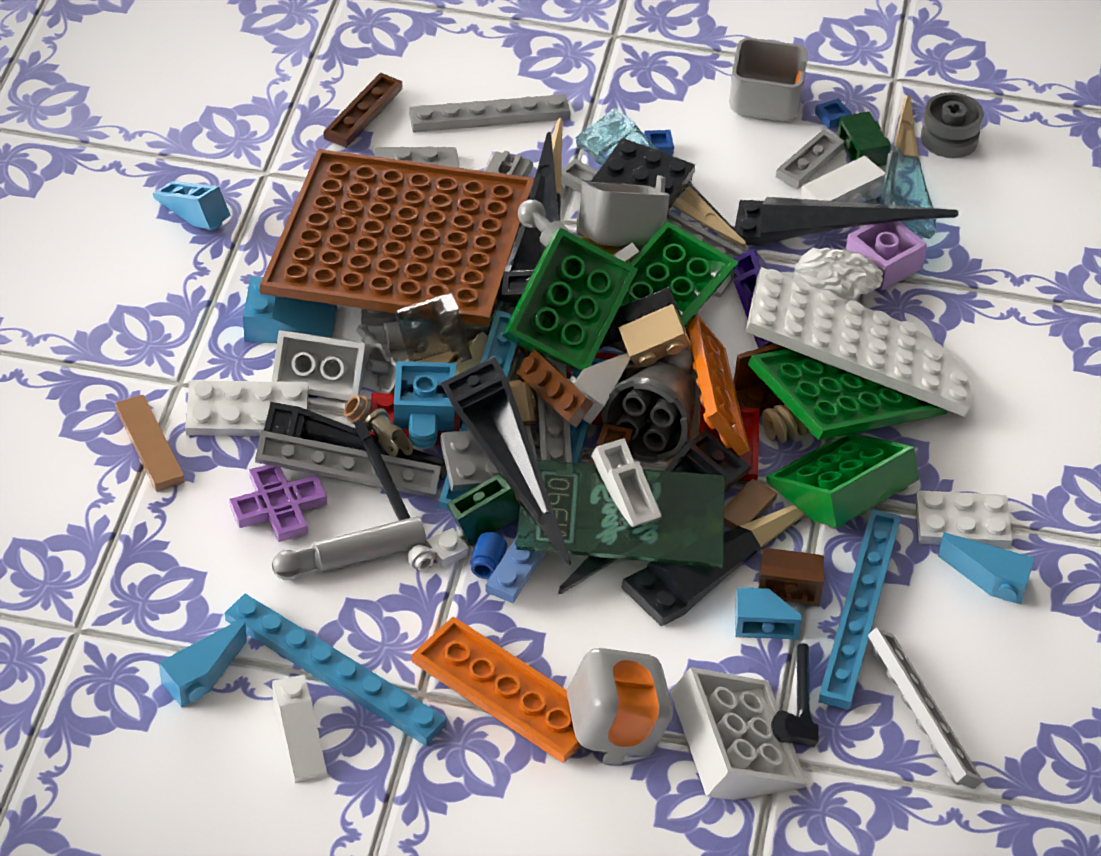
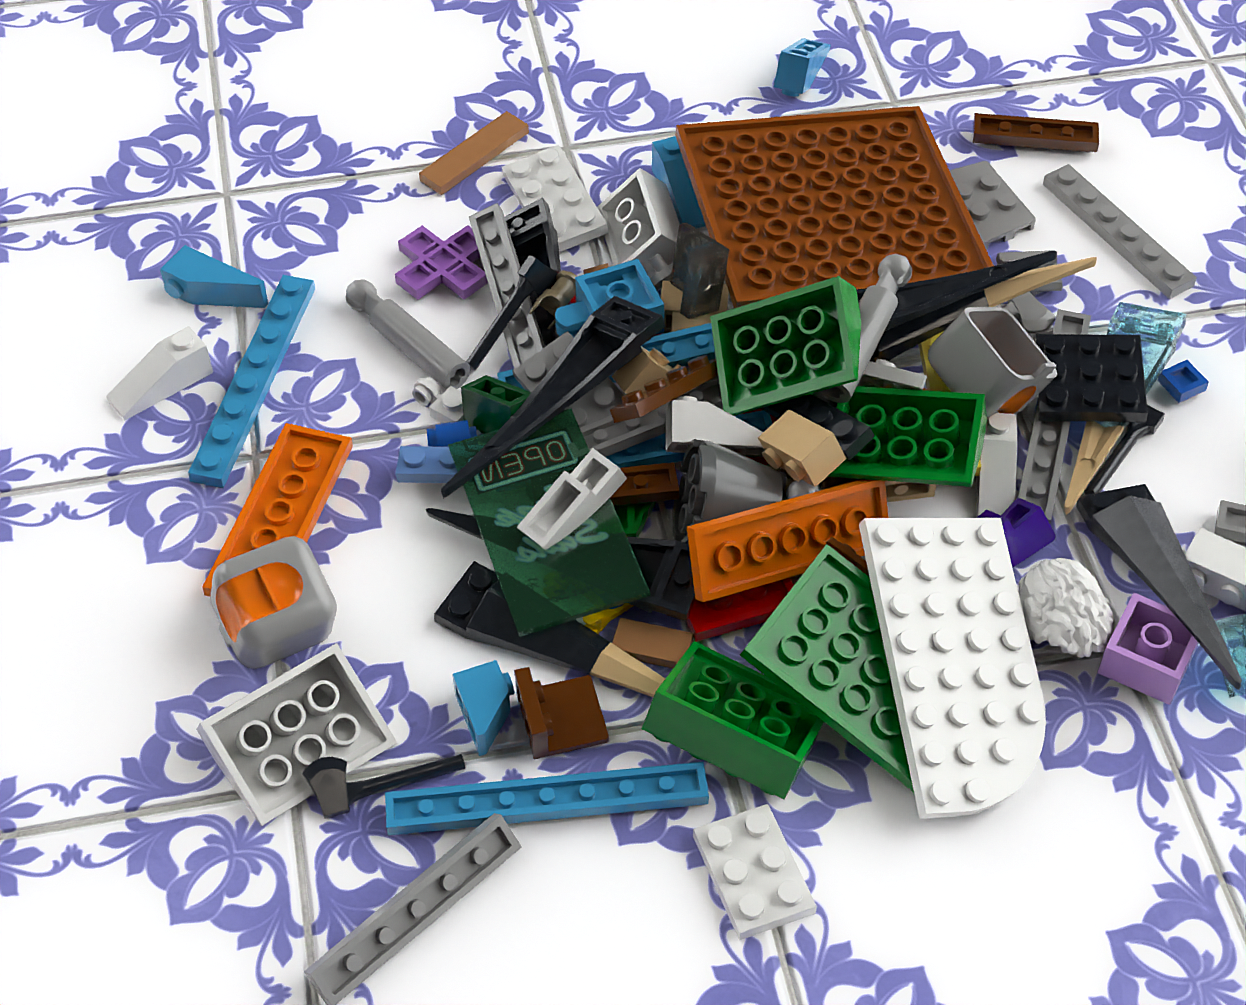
camera: 70 degrees right, 5 degrees up
dark azure slope [938,532,1035,604] -> none

